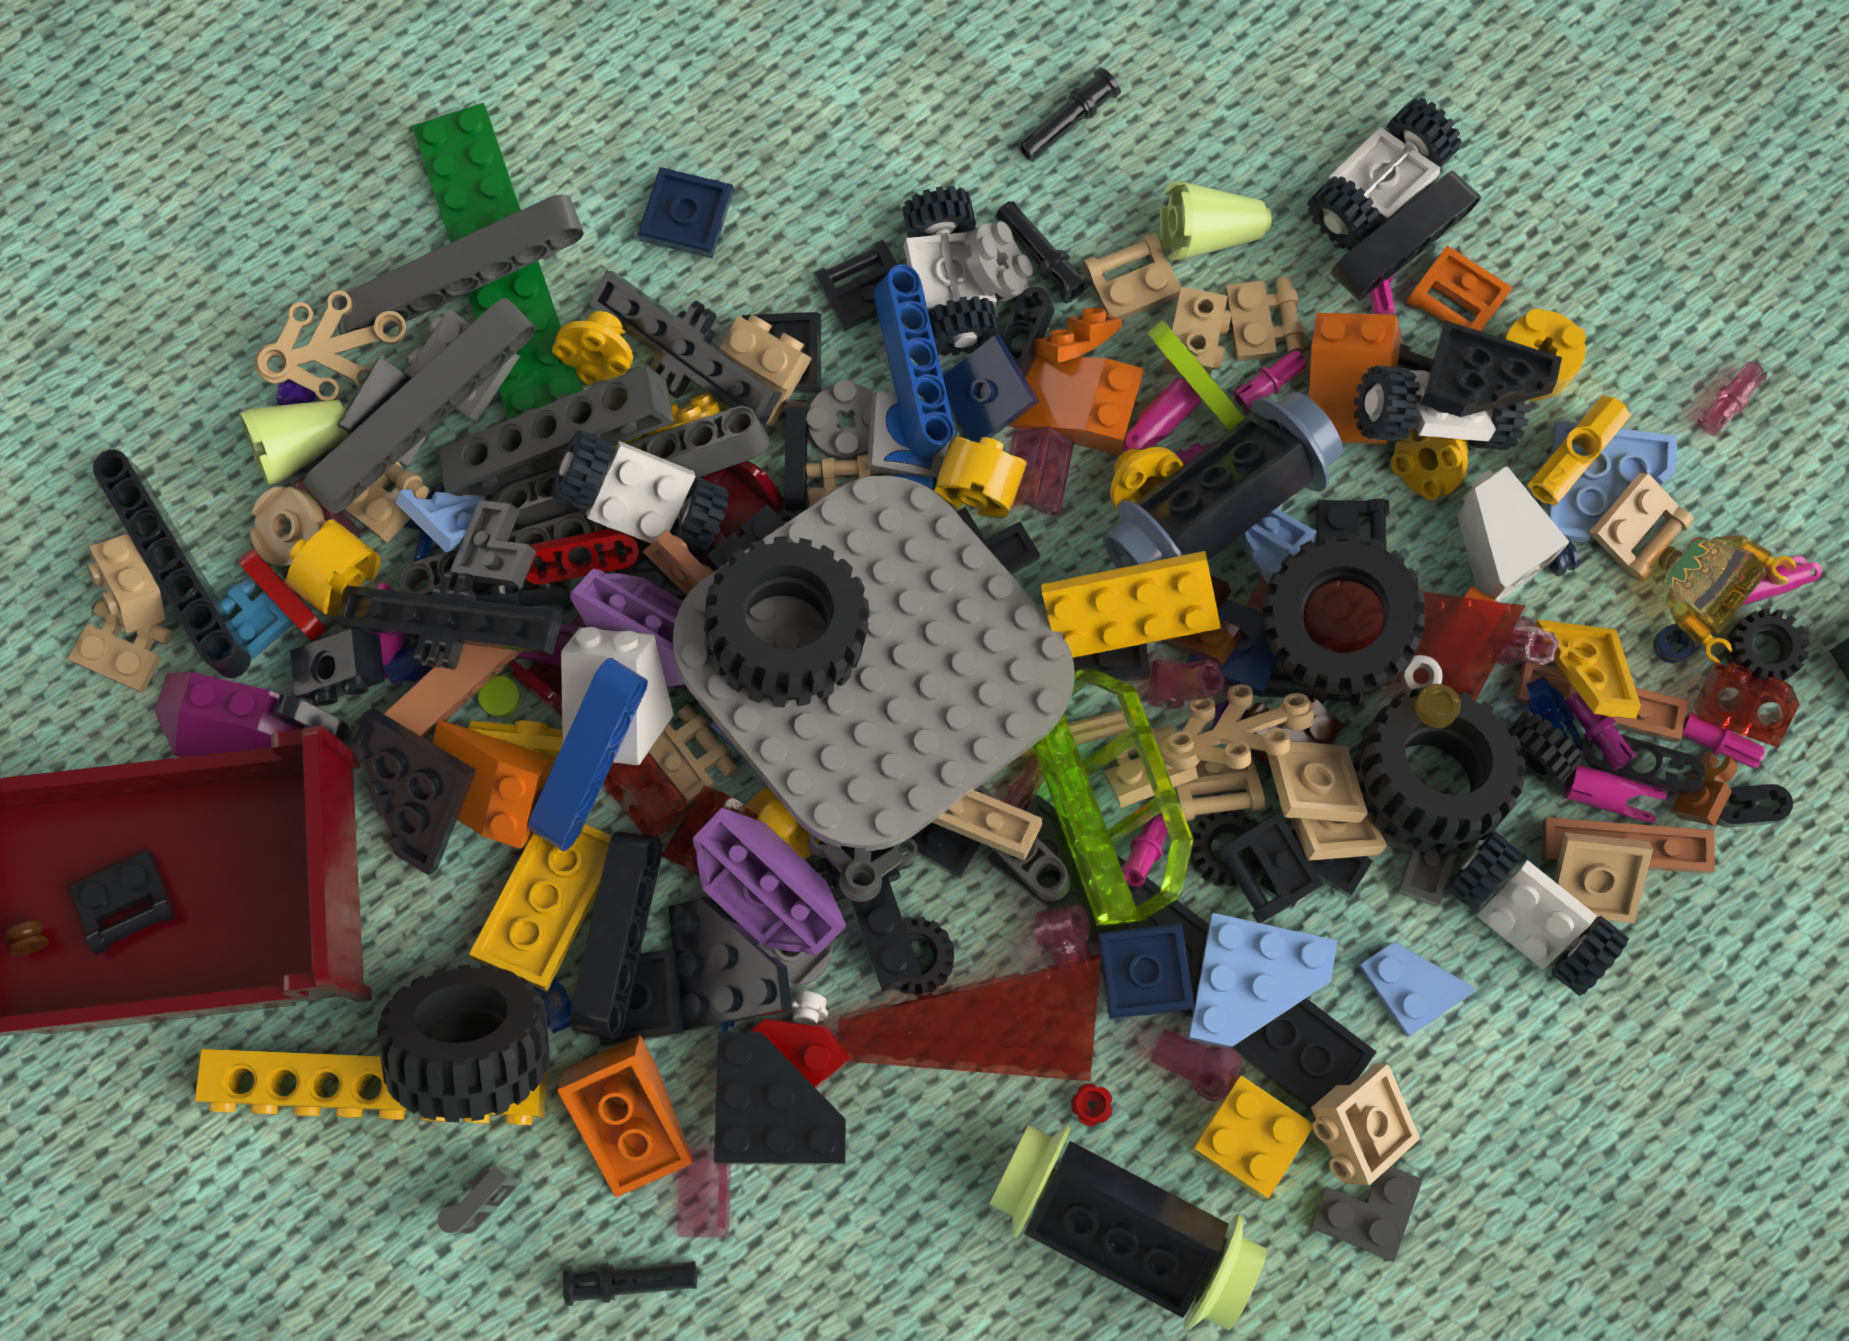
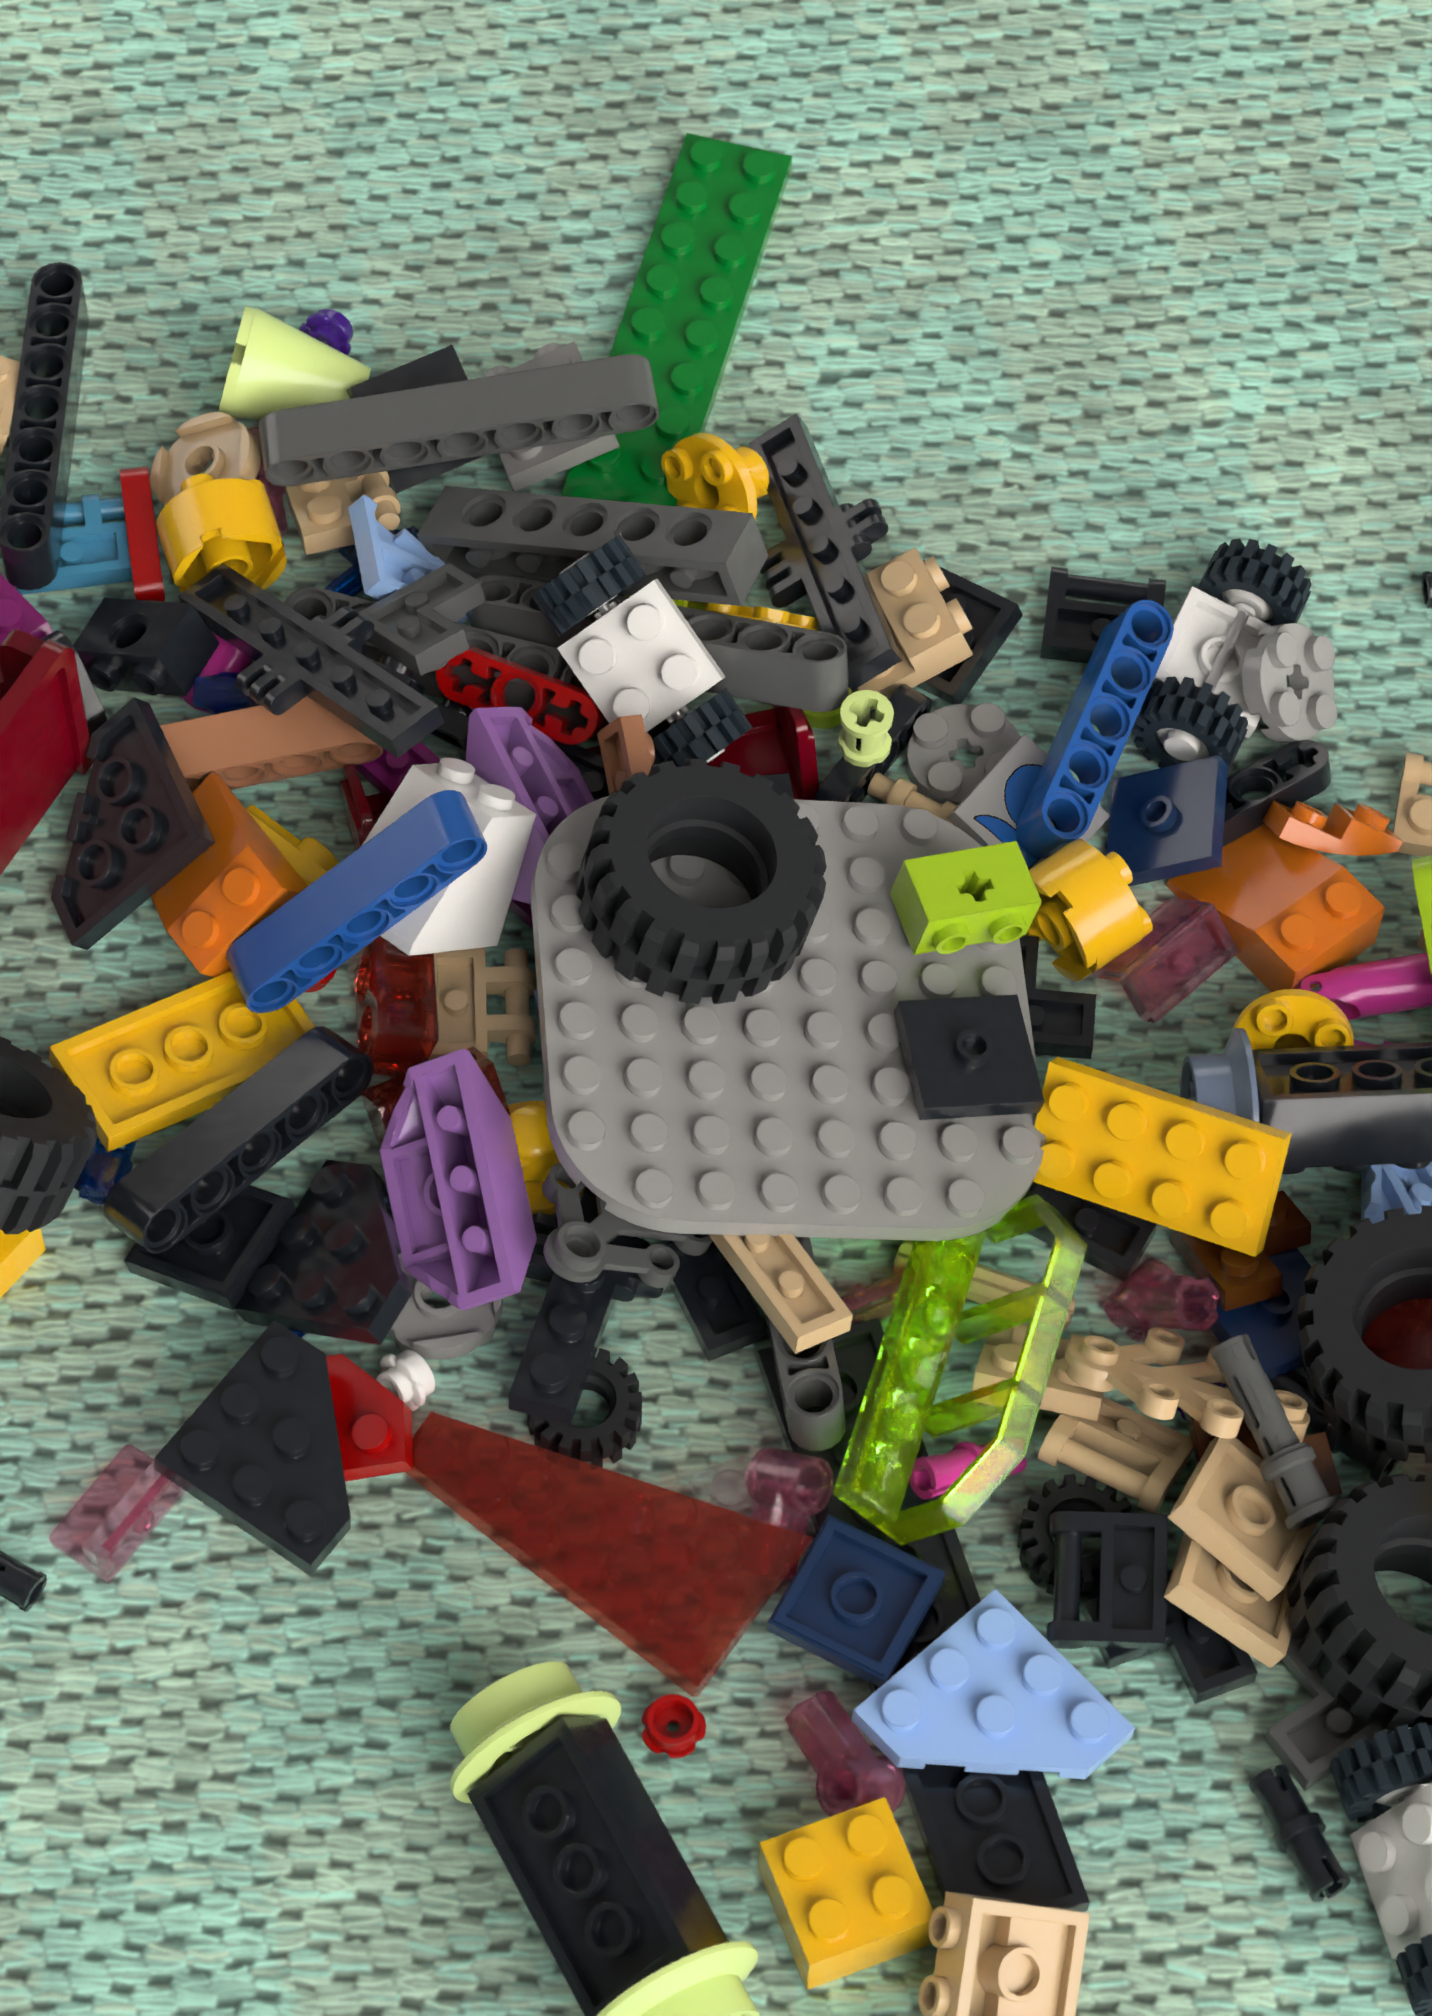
camera: 30 degrees right, 15 degrees down
tan plant [255,290,407,401] -> none
dark grey beam [332,194,584,335] -> none
lime tile [478,676,522,719] -> none
orange slope [557,1035,693,1198] -> none
dark blue plate [638,167,734,258] -> none
black pin [995,201,1091,303] -> none
light blue wing [1358,942,1476,1037] -> none
none -> yellowish green bush [838,690,894,767]
none -> lime brick [889,841,1042,955]
none -> black plate [894,994,1044,1120]
none -> dark grey pin [1210,1334,1339,1532]
none -> black pin [1249,1765,1350,1902]

